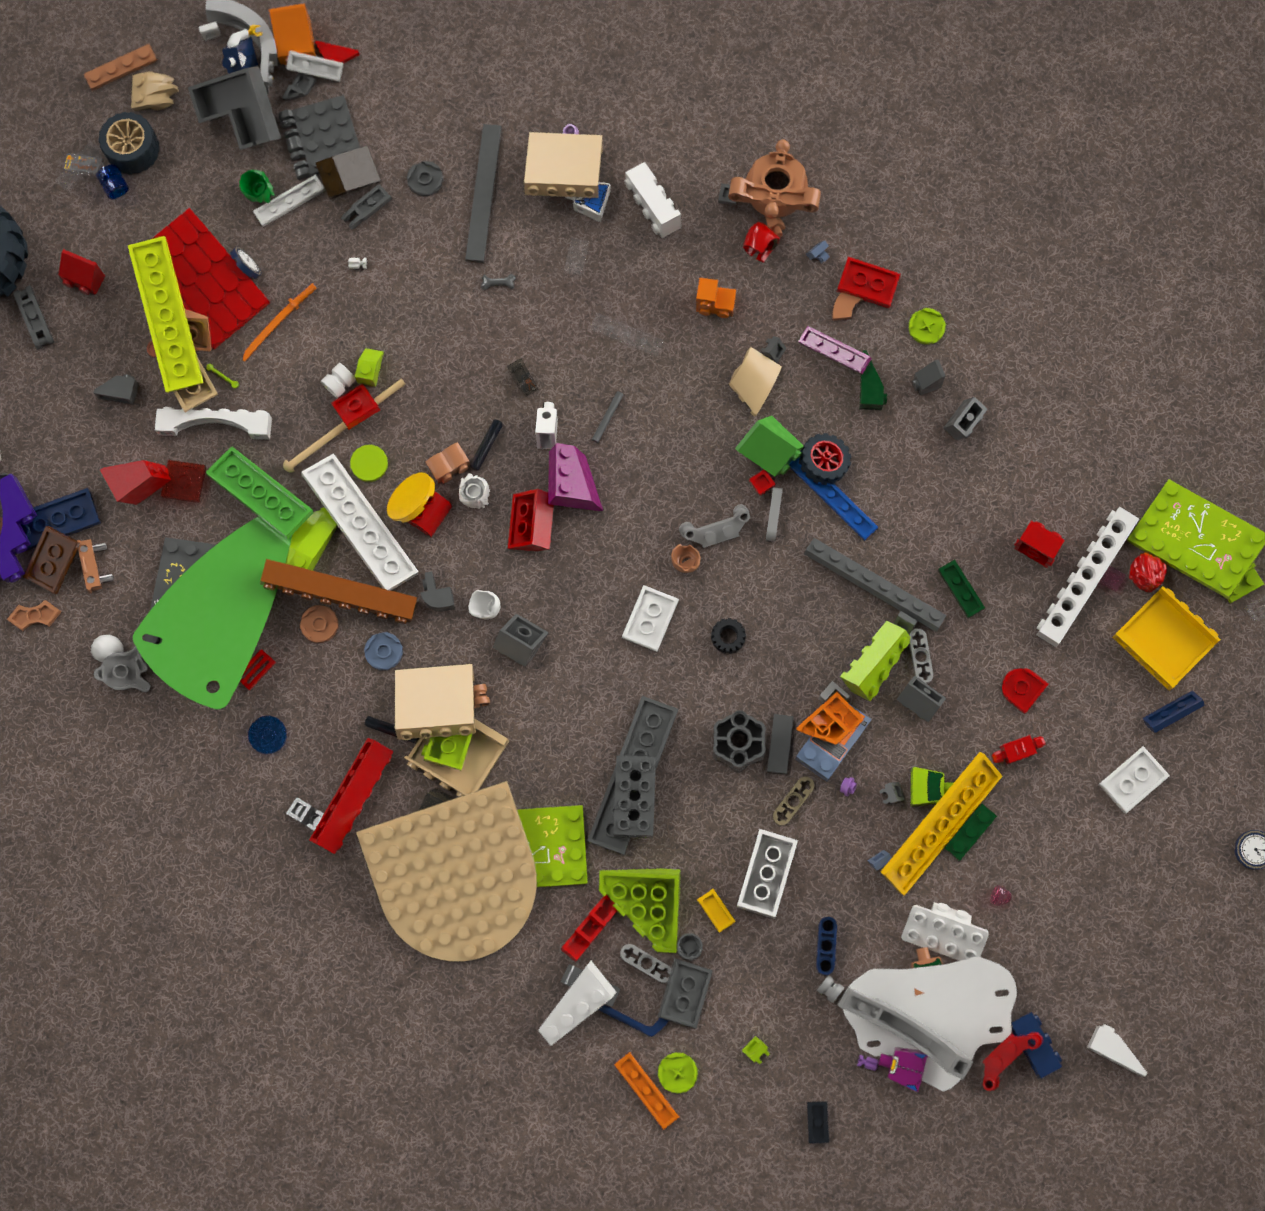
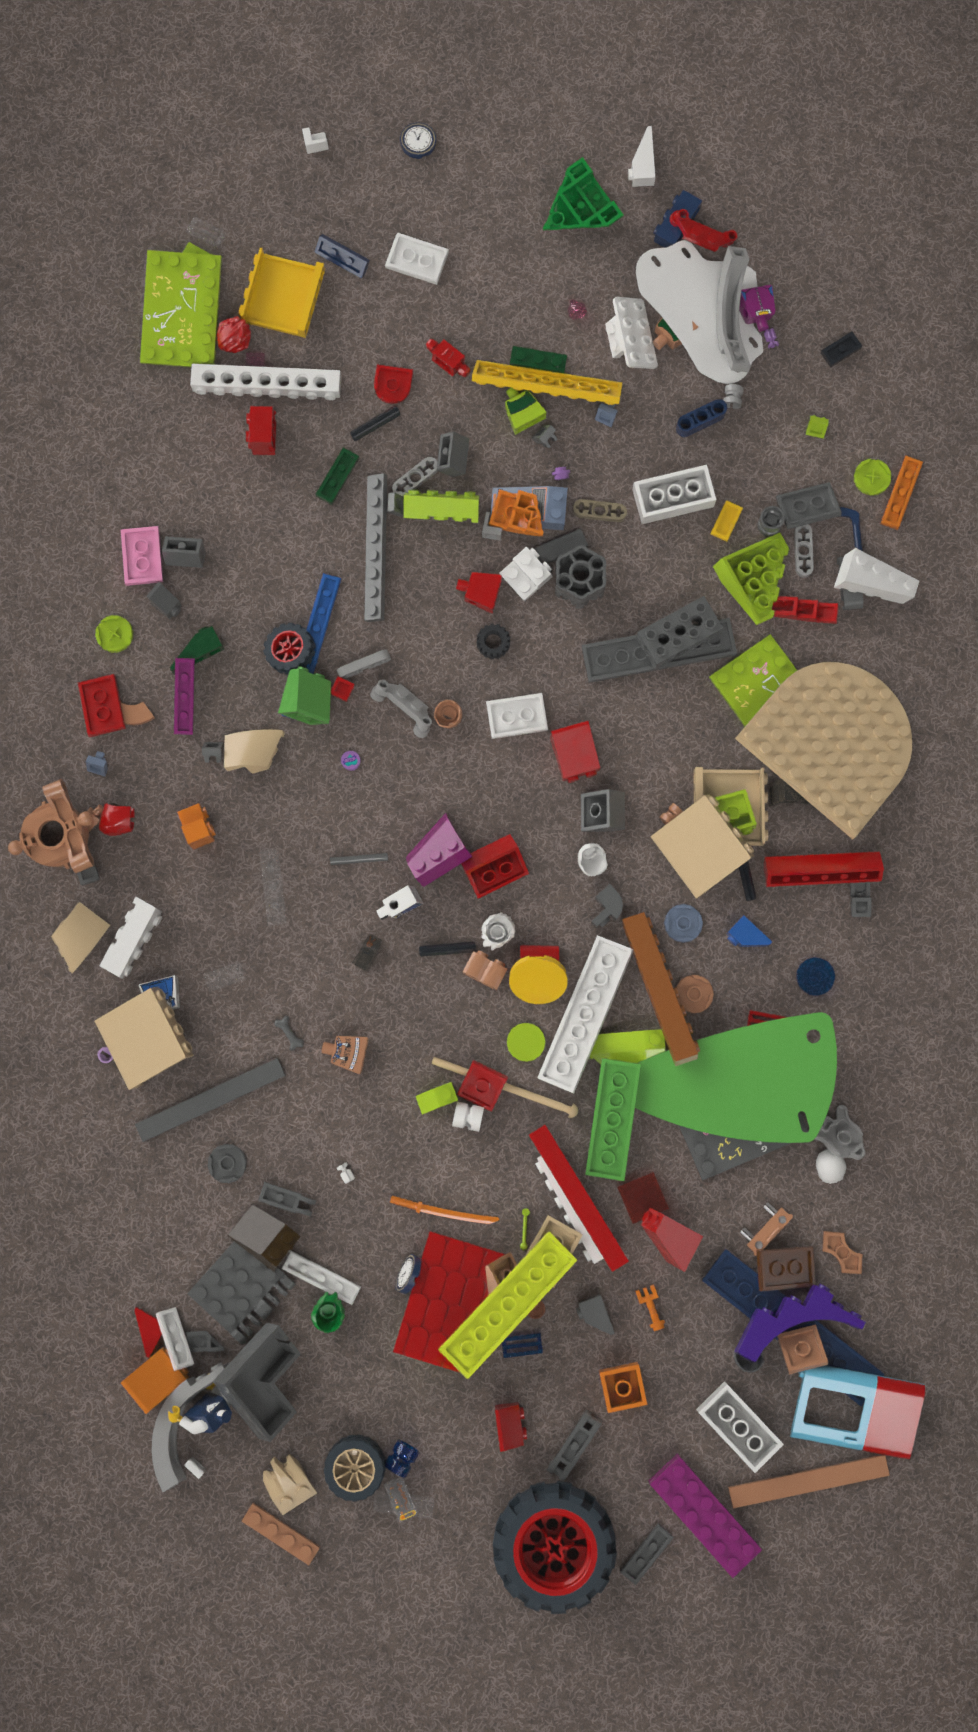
camera: 125 degrees left, 5 degrees up
none -> tan slope [51,902,110,973]
none -> bright pink plate [121,526,164,586]
none -> nougat torso [321,1036,369,1075]
none -> medium lavender tile [341,751,360,771]
none -> black axle [350,406,401,441]
none -> red torso [456,572,502,613]
none -> white plate [499,547,552,602]
none -> clear blue tile [502,1333,543,1358]
none -> red tile [529,1125,629,1272]
none -> green wedge [542,157,624,231]
none -> red slope [550,721,600,783]
none -> orange brick [599,1362,647,1413]
none -> orange hinge [635,1284,665,1332]
none -> blue slope [726,916,772,947]

